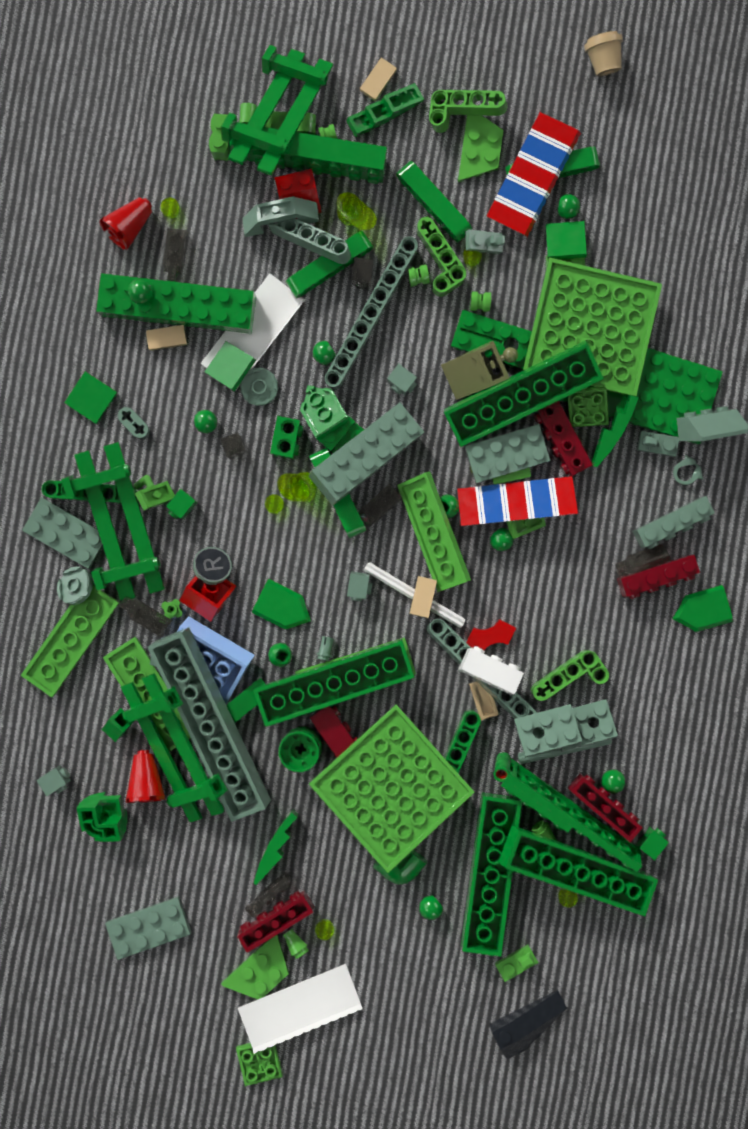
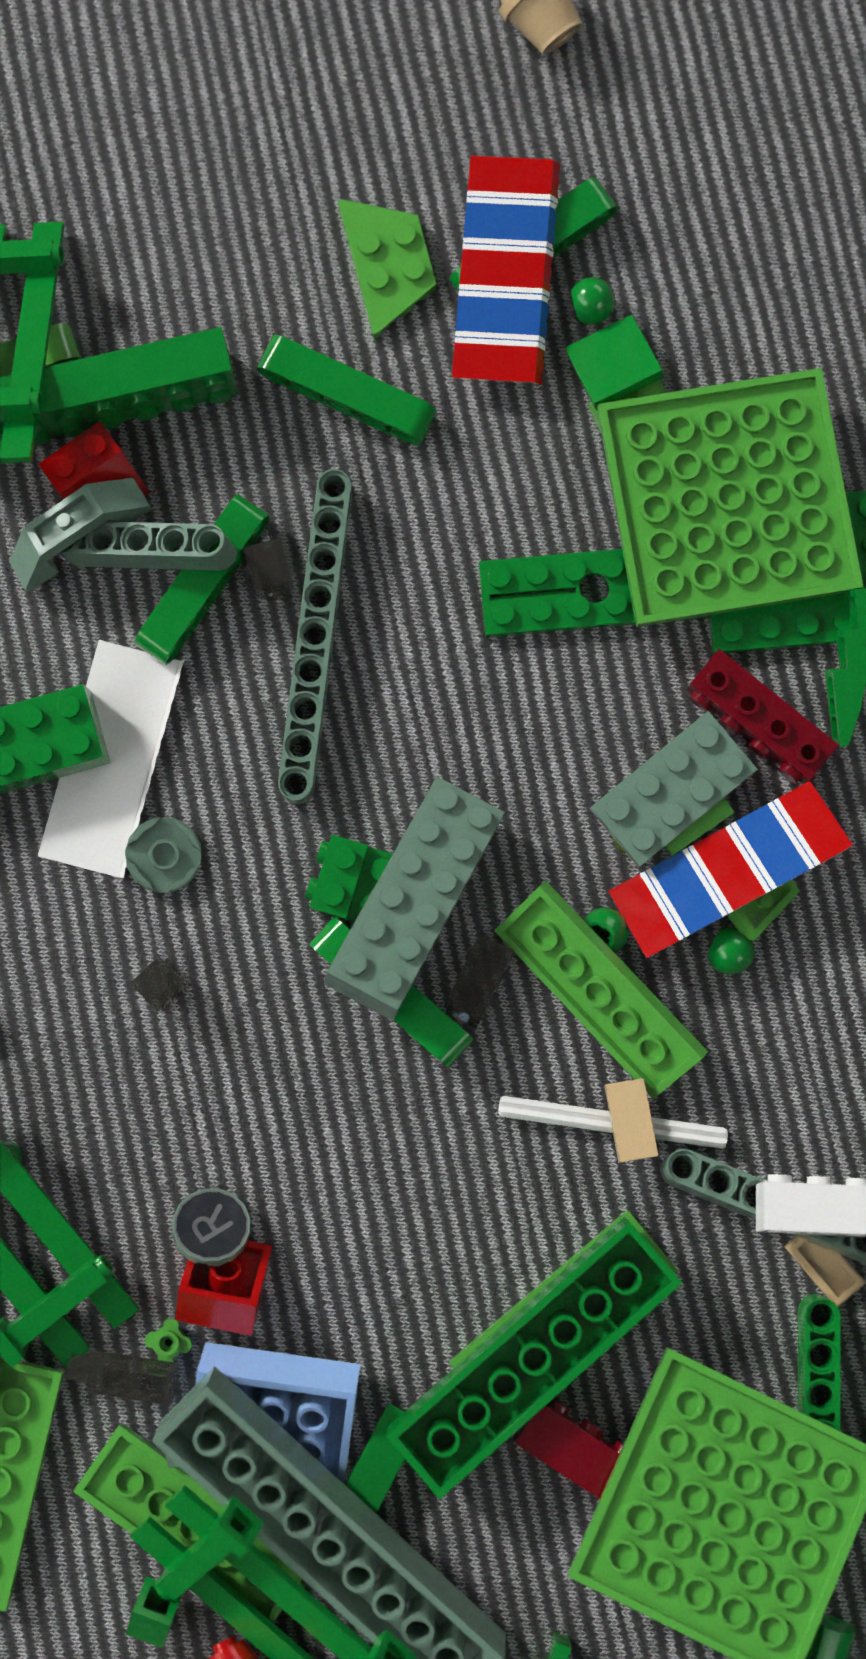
camera: 20 degrees left, 5 degrees down
bright green plate [134,475,175,511] -> none
green brick [166,489,198,520] -> none
green piece [194,410,217,434] -> none
tile [205,341,256,392] -> none
green tile [251,579,311,630] -> none
clear neon green tile [265,494,284,514] -> none
green piece [268,643,292,667] -> none
green brick [270,416,304,460] -> none
clear neon green piece [277,472,318,502] -> none
green wheel [279,726,322,772] -> none
tile [300,385,349,439] -> none
green piece [312,340,336,365] -> none
sand green pin [316,636,334,661] -> none
bright green wheel [318,124,337,139] -> none
clear neon green piece [336,192,377,230] -> none
green slope [346,83,424,137] -> none
sand green brick [347,571,372,601] -> none
tan tile [360,58,397,102] -> none
sand green brick [387,363,417,395] -> none
bright green wheel [407,264,430,287] -> none
bright green beam [417,217,466,297] -> none
bright green beam [429,90,508,133] -> none
olive slope [441,341,518,400] -> none
green brick [444,341,604,447] -> none
clear neon green tile [463,249,482,266] -> none
sand green plate [466,229,505,254] -> none
red tile [466,619,516,650] -> none
bright green wheel [470,291,491,312] -> none
bright green tile [568,386,609,427] -> none

